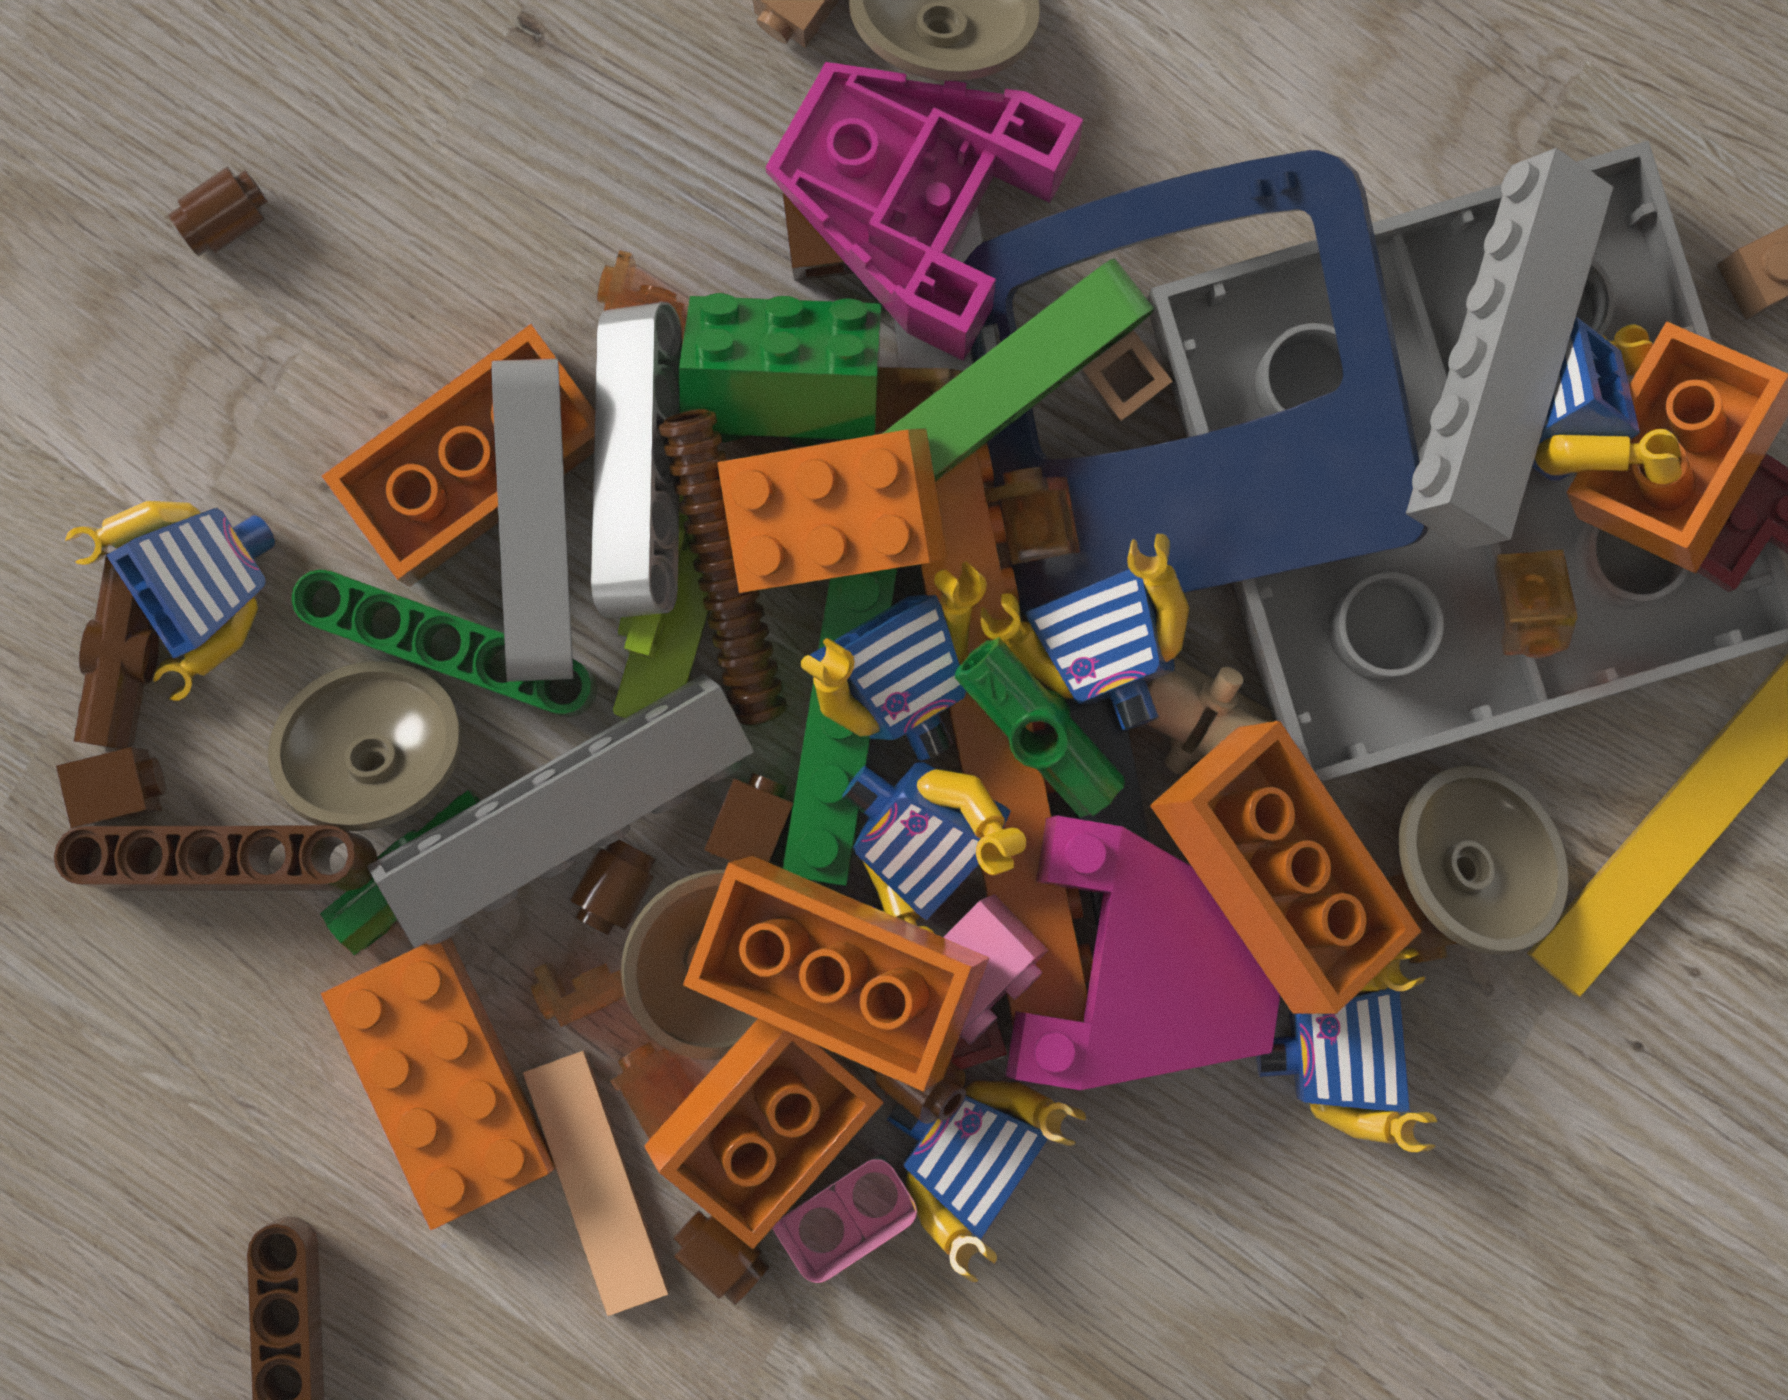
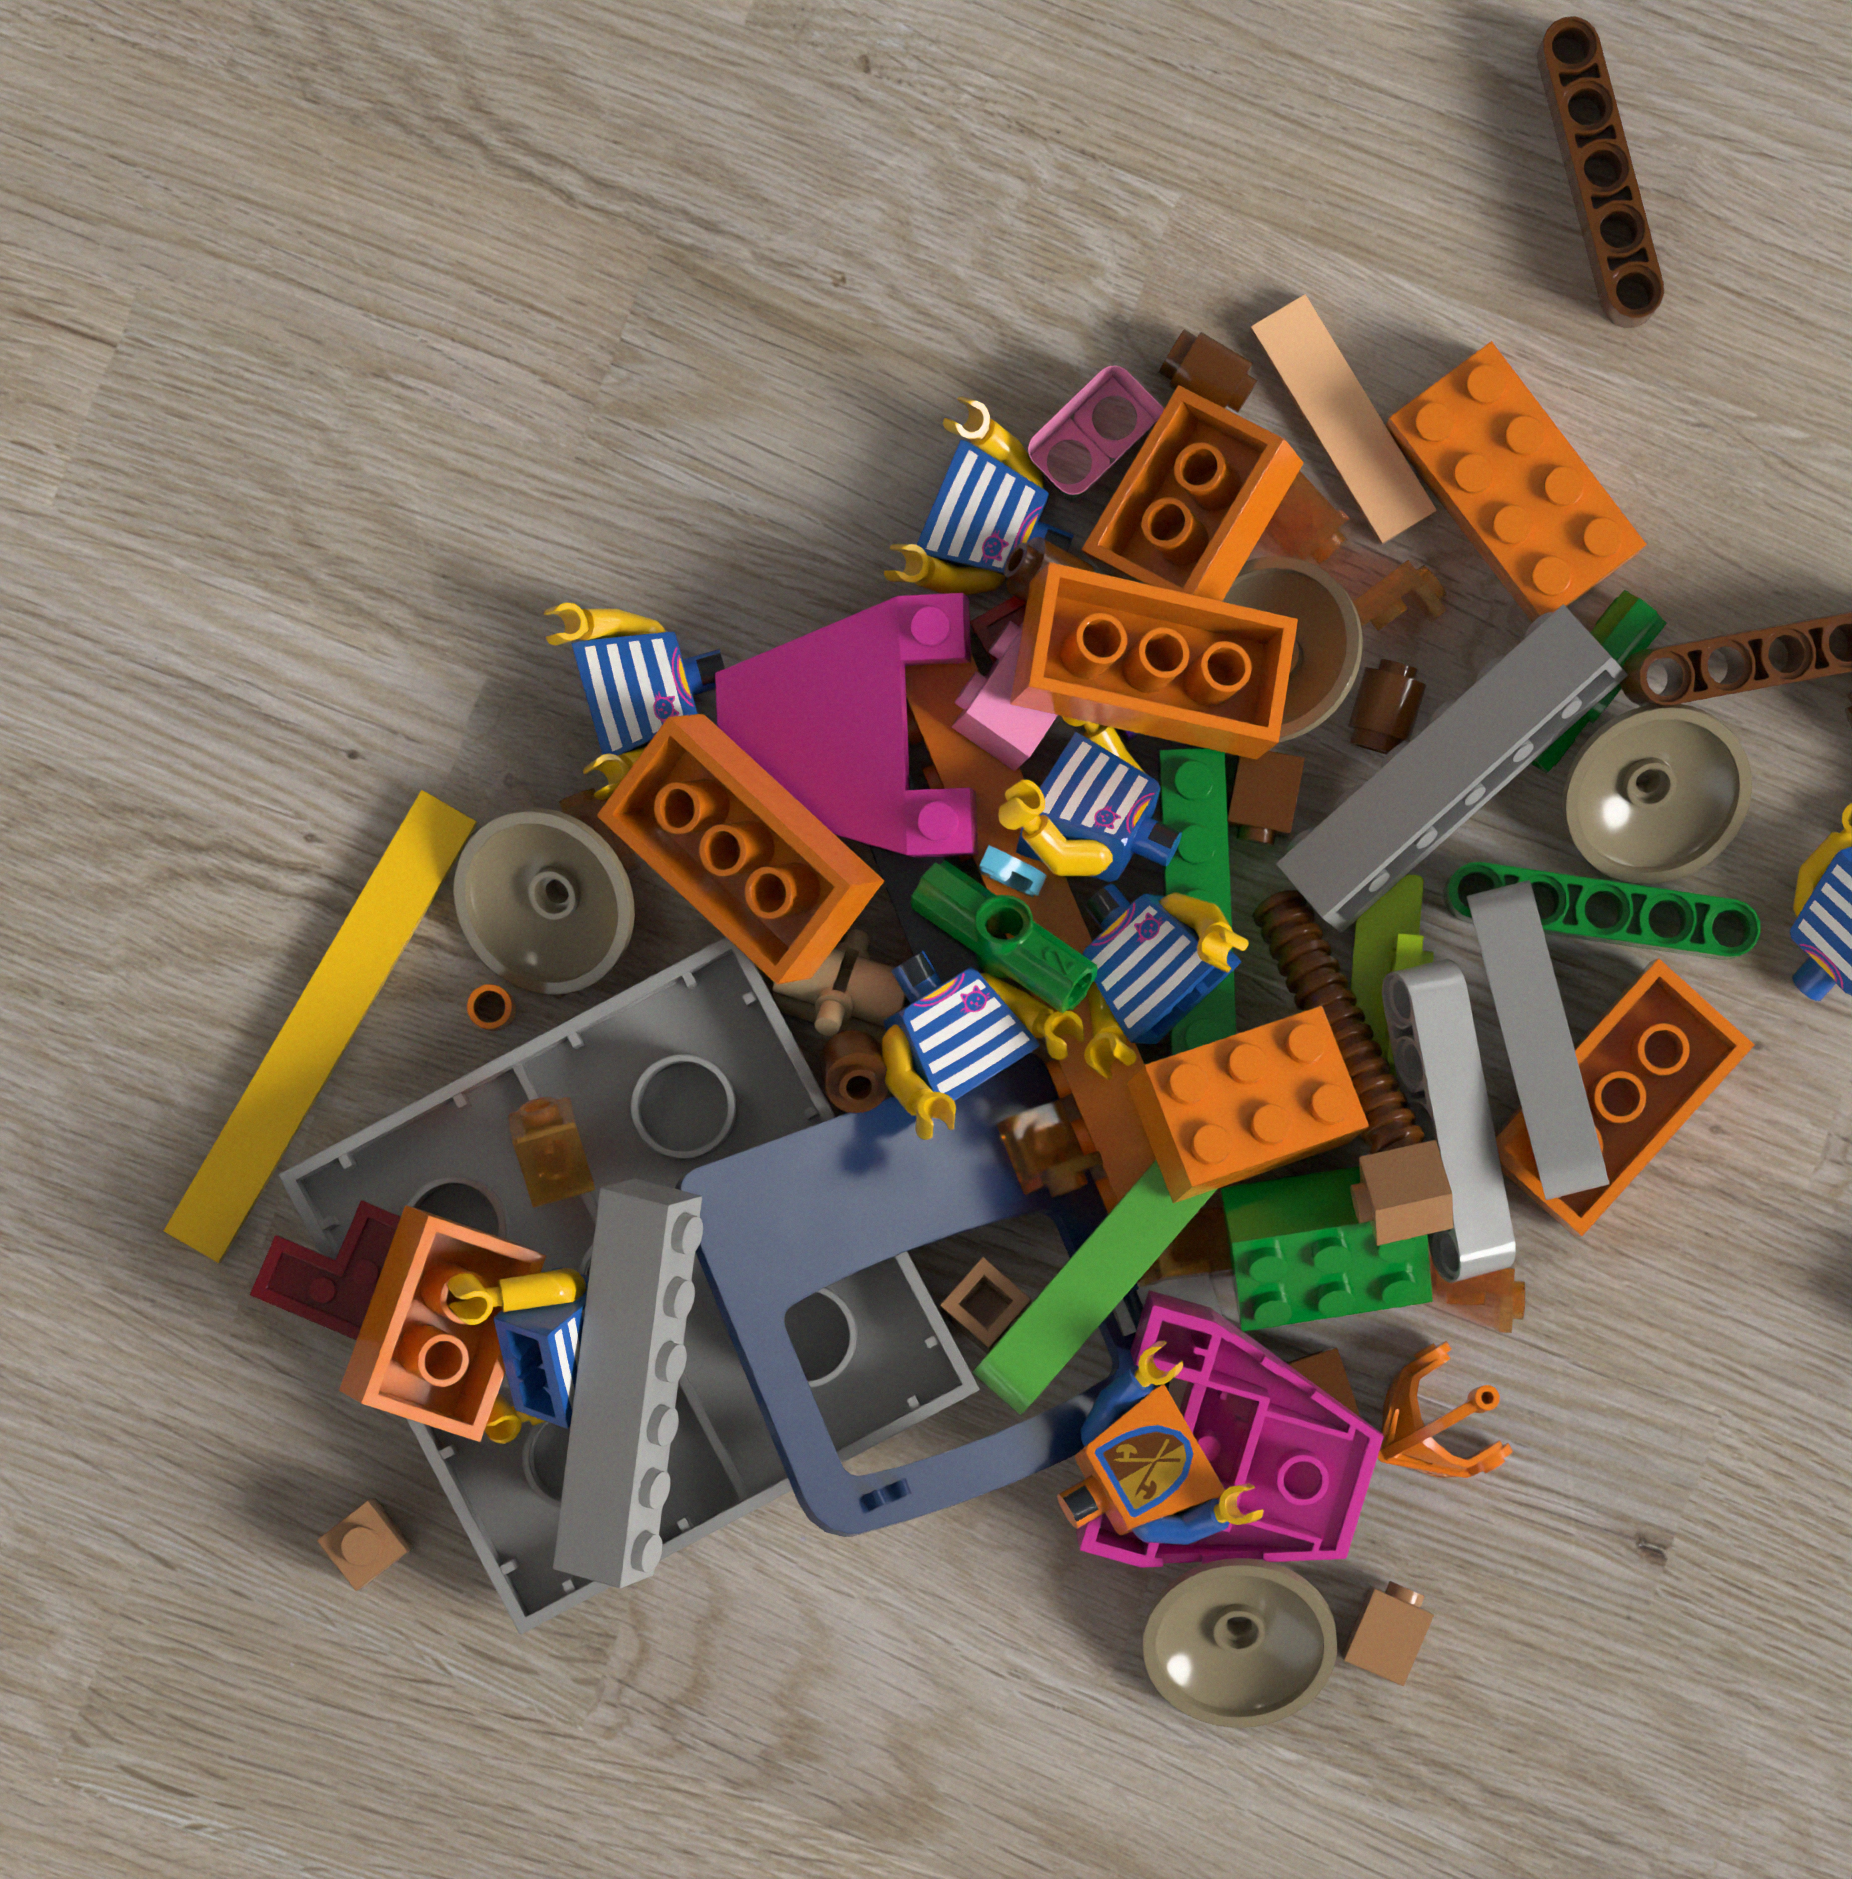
camera: 175 degrees right, 0 degrees up
none -> orange hinge [467,984,516,1031]
none -> reddish brown brick [820,1030,889,1113]
none -> medium azure tile [979,845,1047,897]
none -> torso [1057,1341,1264,1545]
none -> medium nougat brick [1350,1140,1453,1246]
none -> orange helmet [1377,1341,1513,1478]

